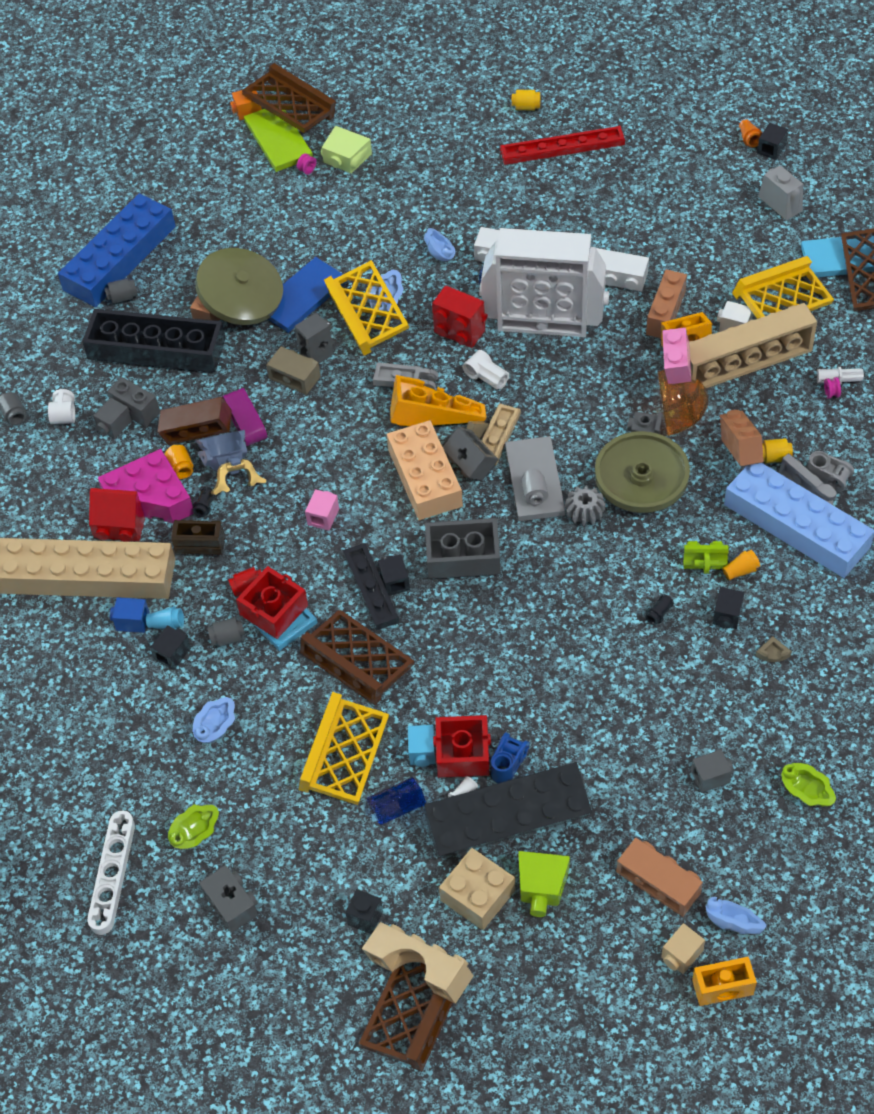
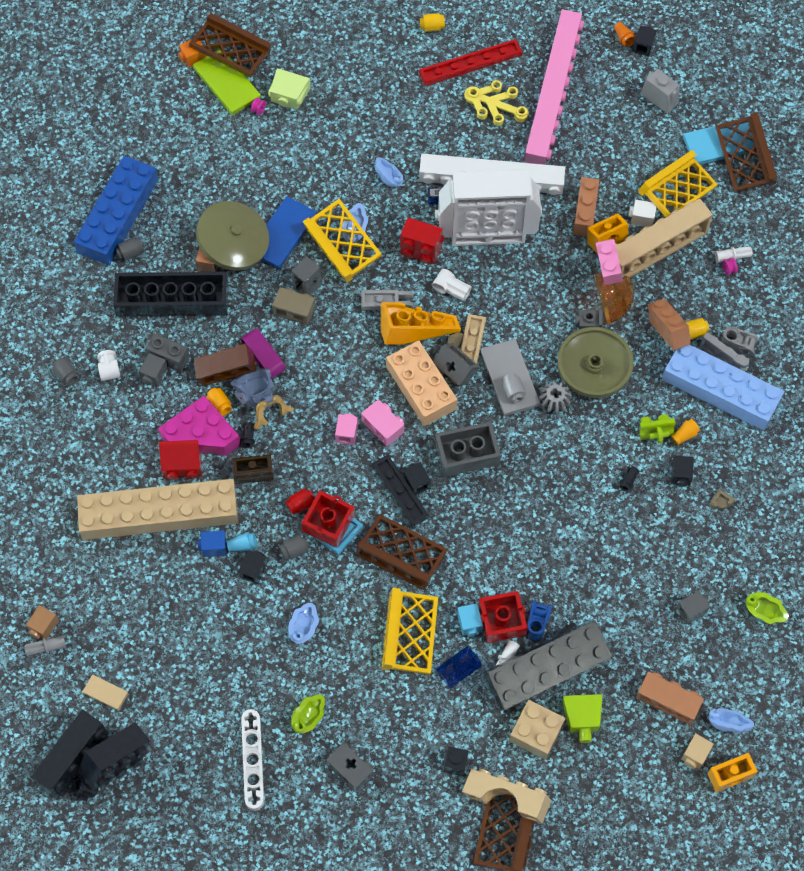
camera: 15 degrees left, 10 degrees up
none -> bright pink brick [361,399,404,446]
none -> light yellow plant [464,80,529,126]
none -> bright pink brick [524,9,584,165]

